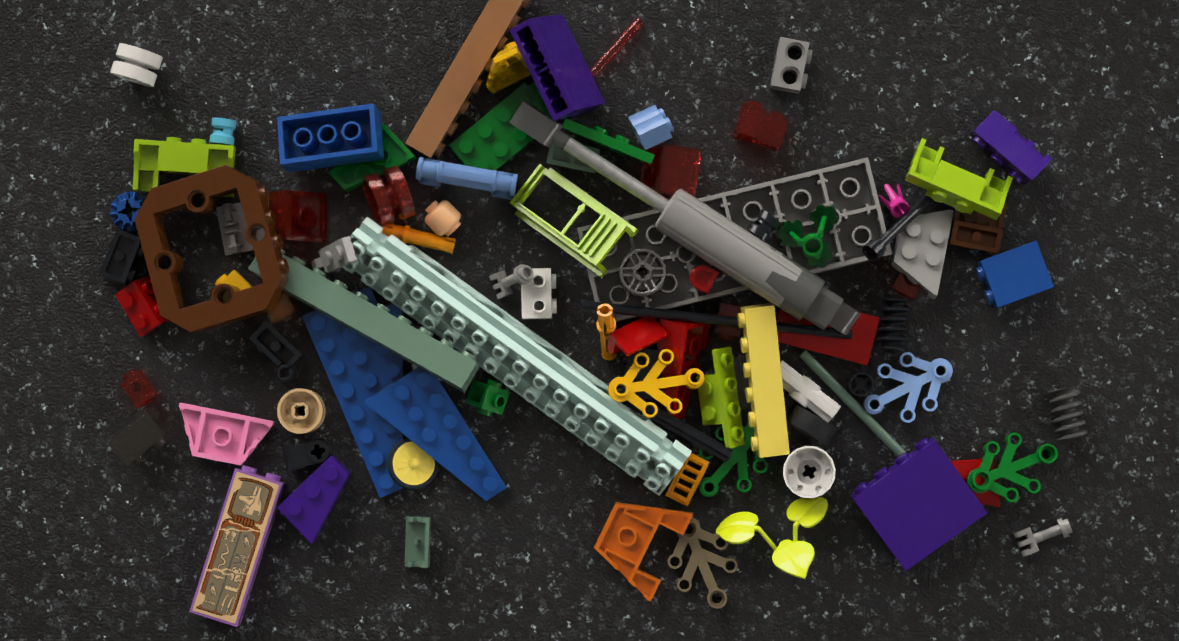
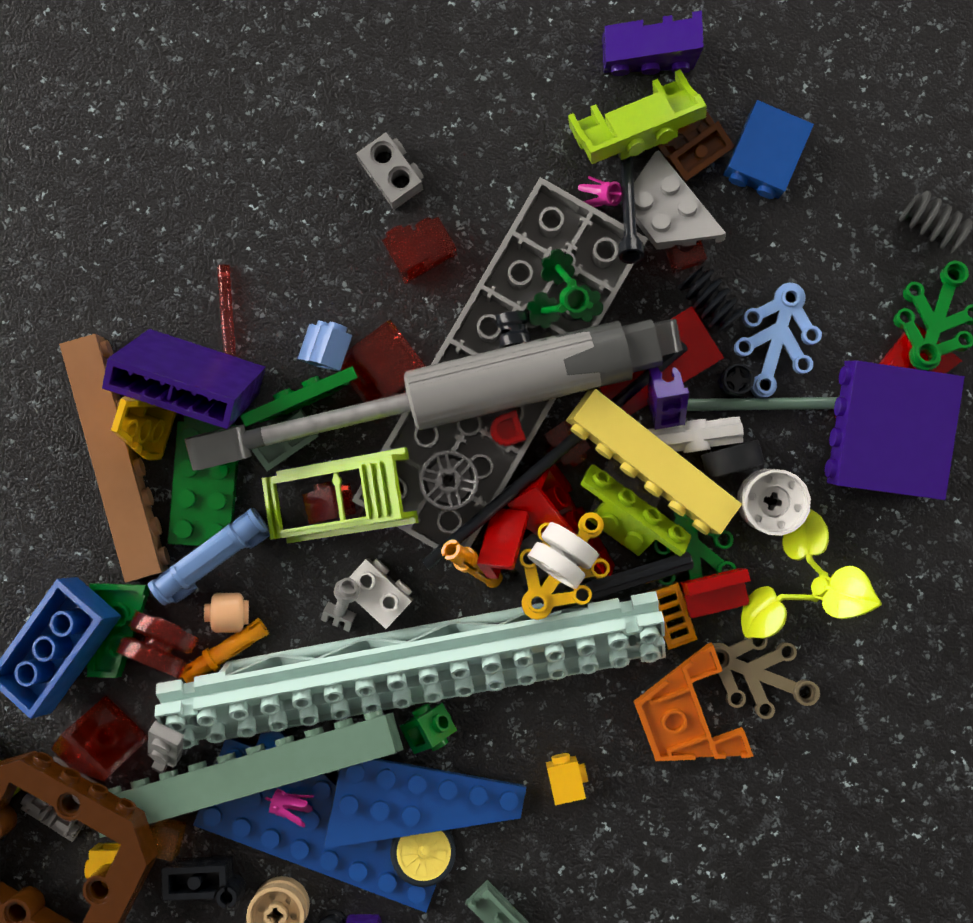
camera: 45 degrees left, 0 degrees up
none -> dark pink piece [265,789,314,828]
none -> clear red brick [302,481,356,525]
none -> white wheel [527,522,599,589]
none -> yellow brick [546,753,588,805]
none -> dark purple hinge [647,367,689,430]
none -> red panel [680,568,751,618]

